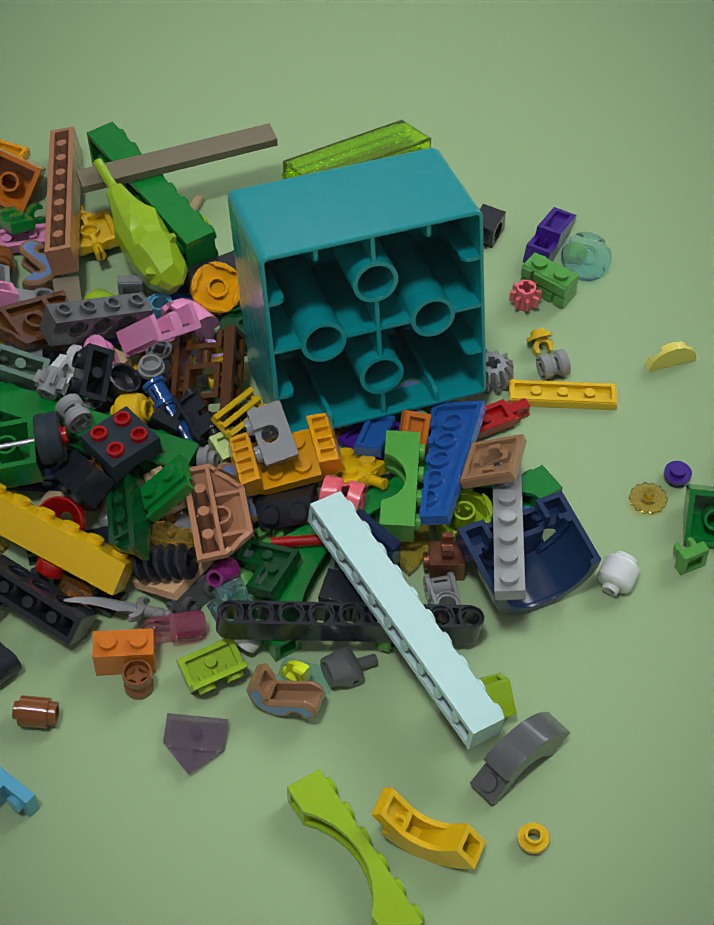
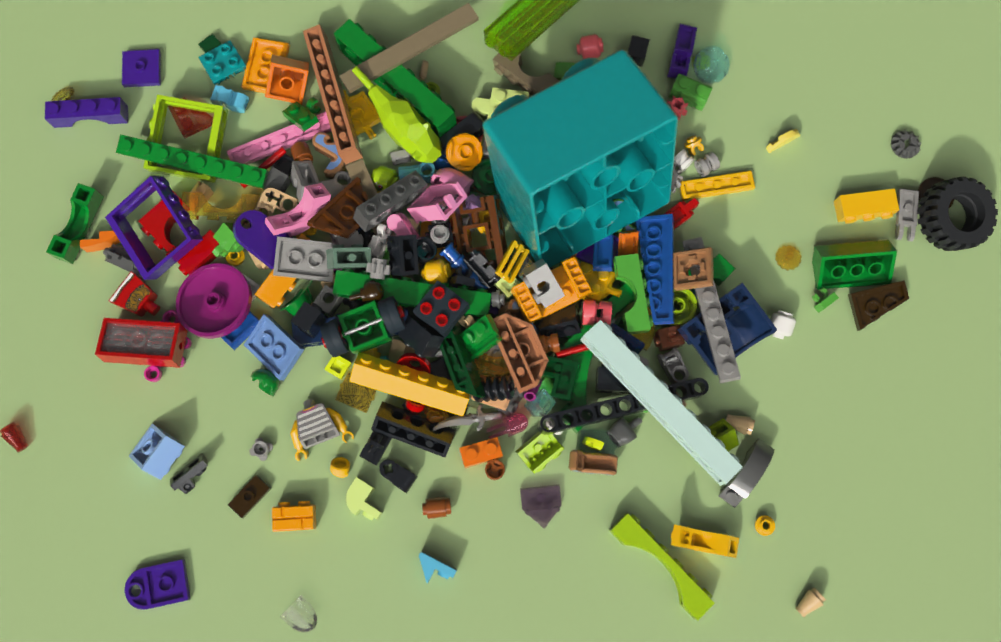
camera: 15 degrees left, 25 degrees up
light grey wheel [55,393,93,433] -> none
dark purple plate [664,461,692,487] -> none
none -> dark brown piece [349,280,384,302]
none -> dark orange wheel [538,333,560,354]
none -> white wheel [674,149,695,173]
none -> tan cone [726,414,755,435]

